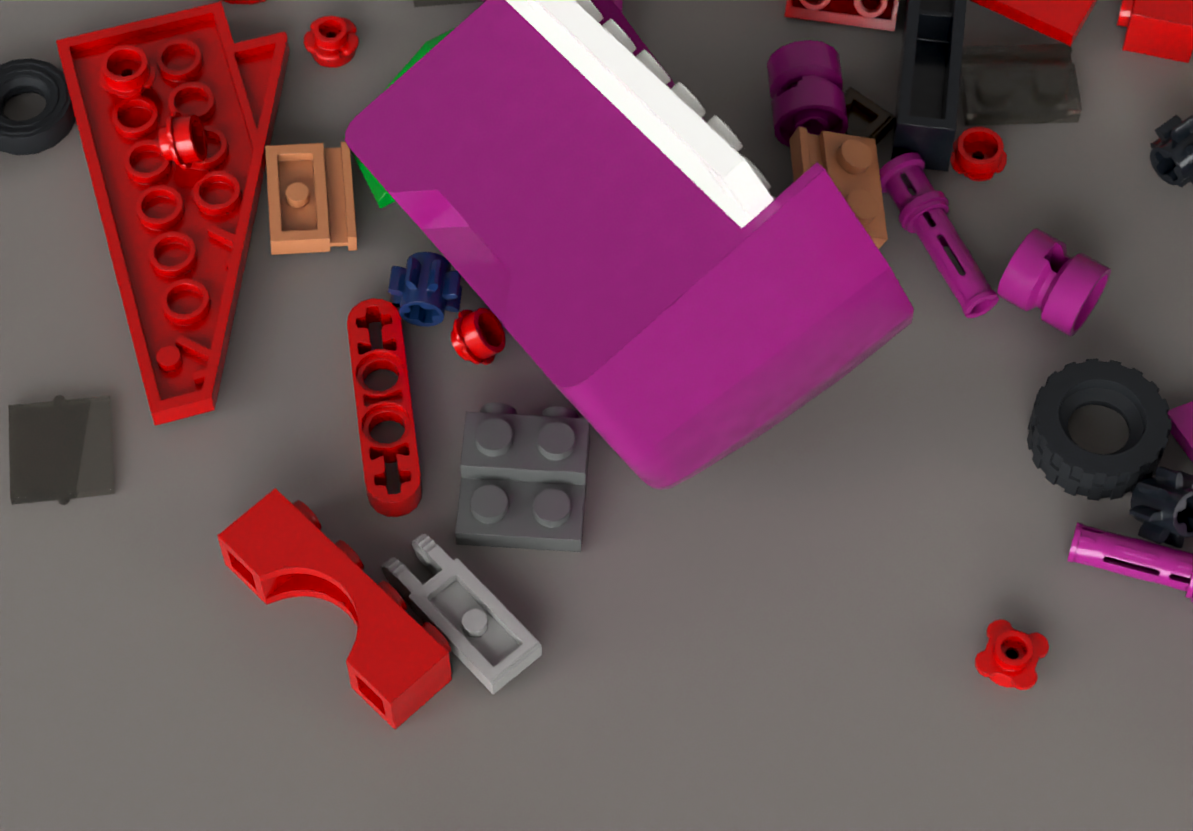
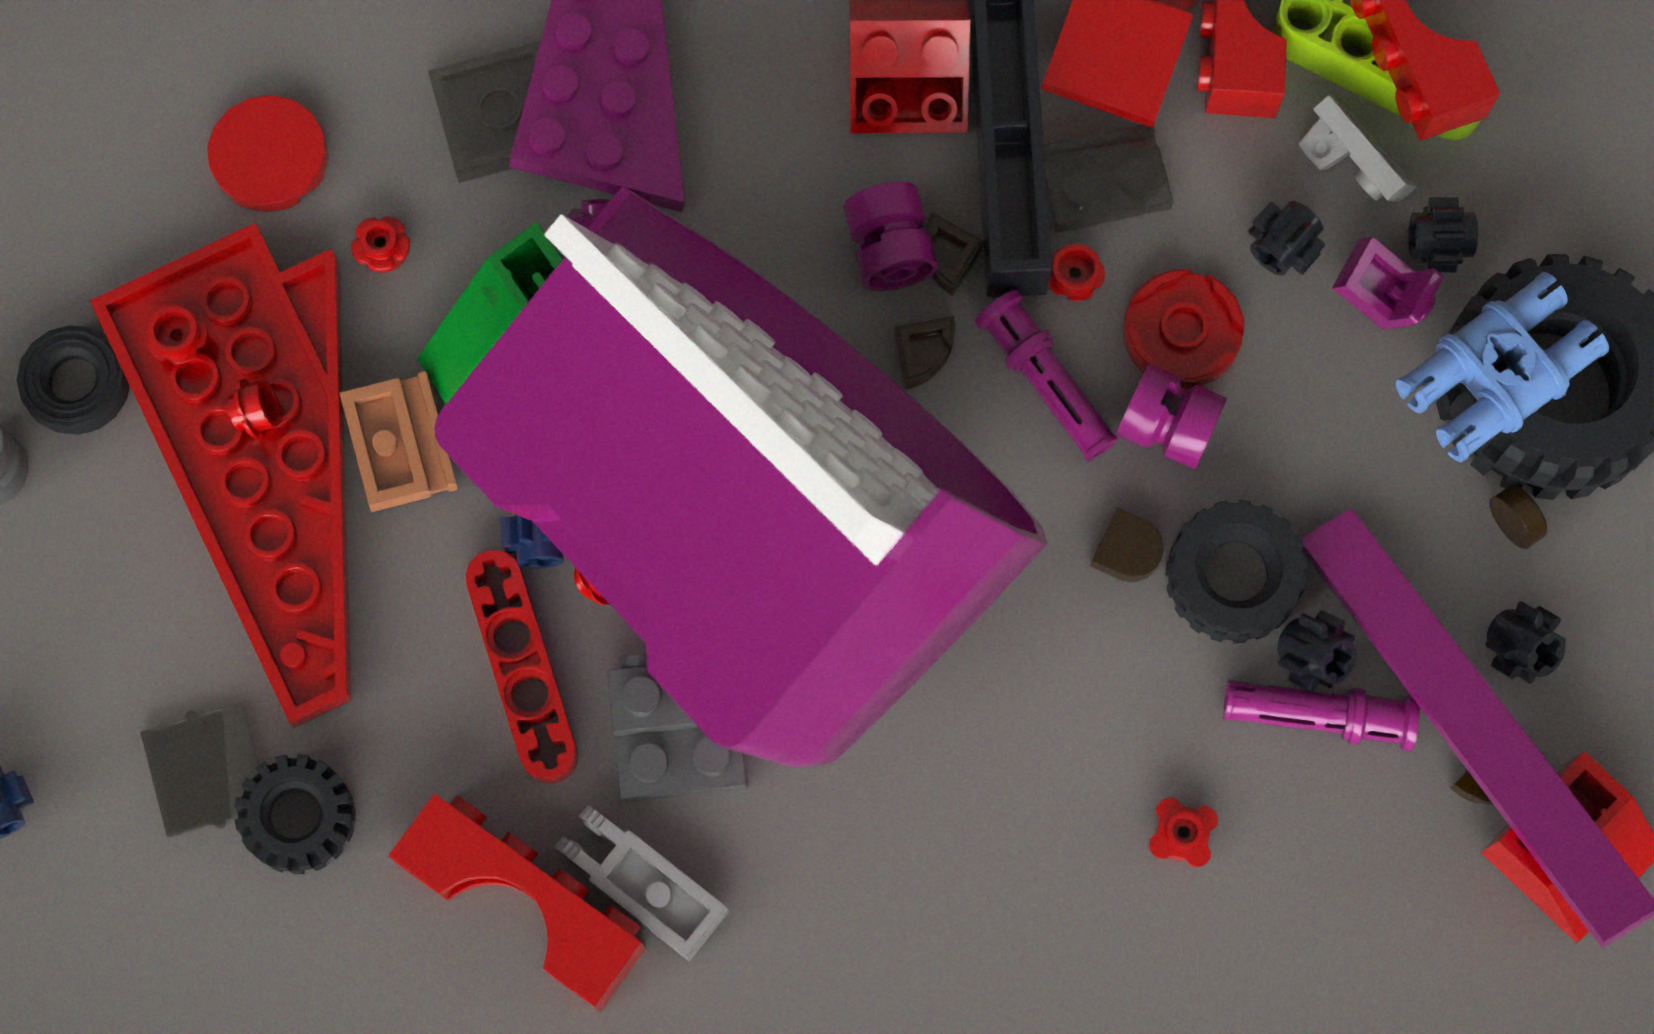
camera: 10 degrees left, 15 degrees up
nougat plate [789,127,888,249] -> none
none -> black tyre [234,754,356,874]
none -> dark brown tile [1090,507,1164,582]
none -> red tile [1123,269,1244,389]

